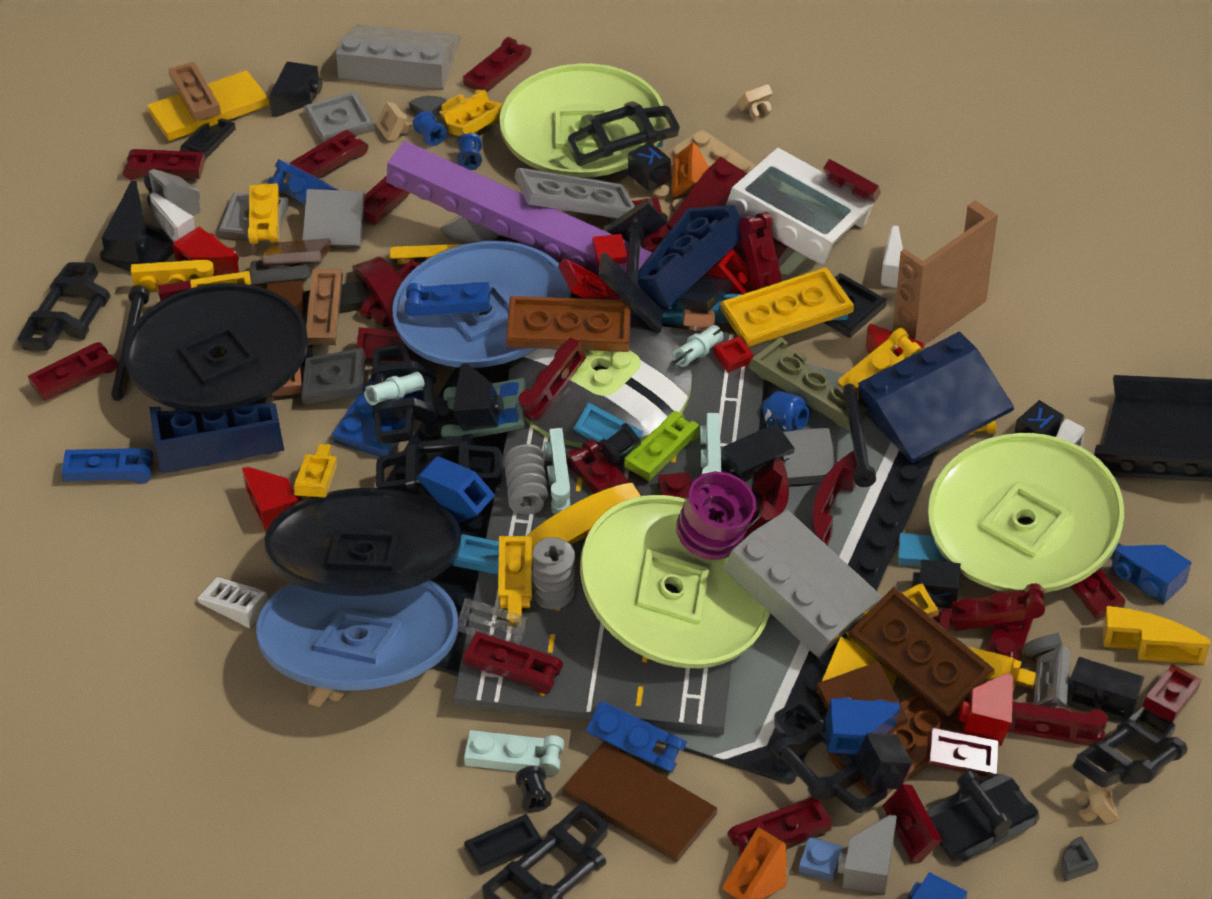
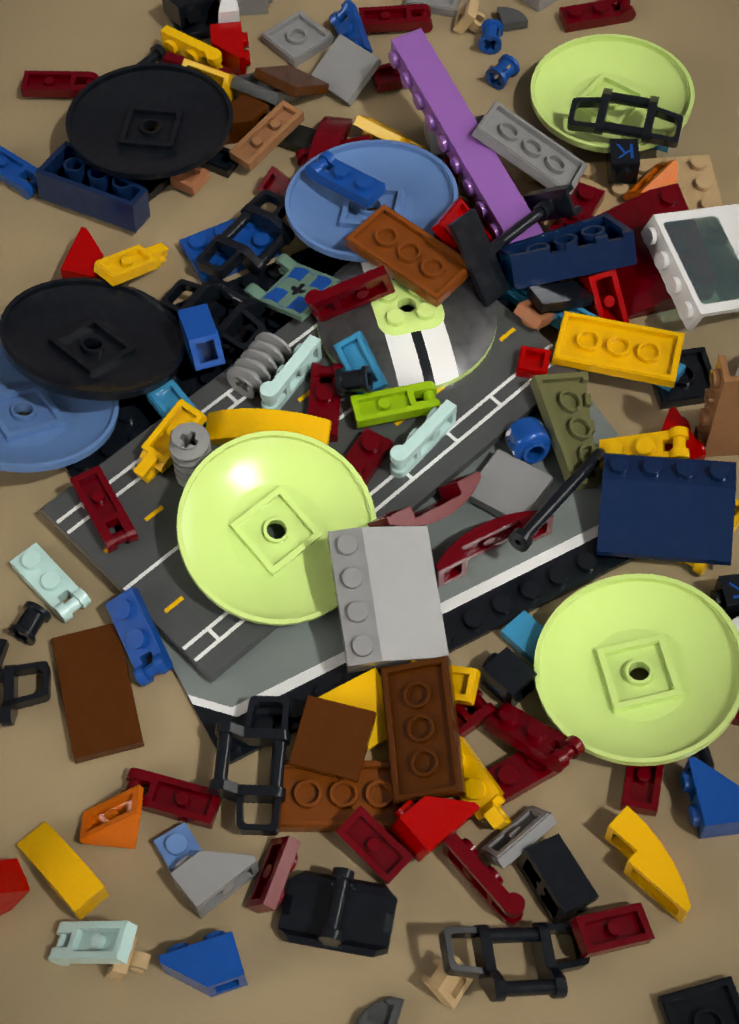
camera: 40 degrees right, 10 degrees up
black bar [18,262,111,351] -> none
yellow plate [248,183,279,244] -> none
dark grey tile [301,348,365,405] -> none
light aqua pin [364,372,425,405] -> none
yellow slope [439,90,503,136] -> none
black slope [453,363,504,431] -> none
clear tile [458,598,530,645] -> none
red tile [592,234,628,266] -> none
light aqua pin [672,325,724,367] -> none
magenta wheel [676,471,756,560] -> none
black hinge [721,423,795,479] -> none
dark red plate [739,212,782,291] -> none
blue slope [826,698,900,754] -> none
black brick [855,733,912,789] -> none
dark grey tile [1023,632,1062,659] -> none

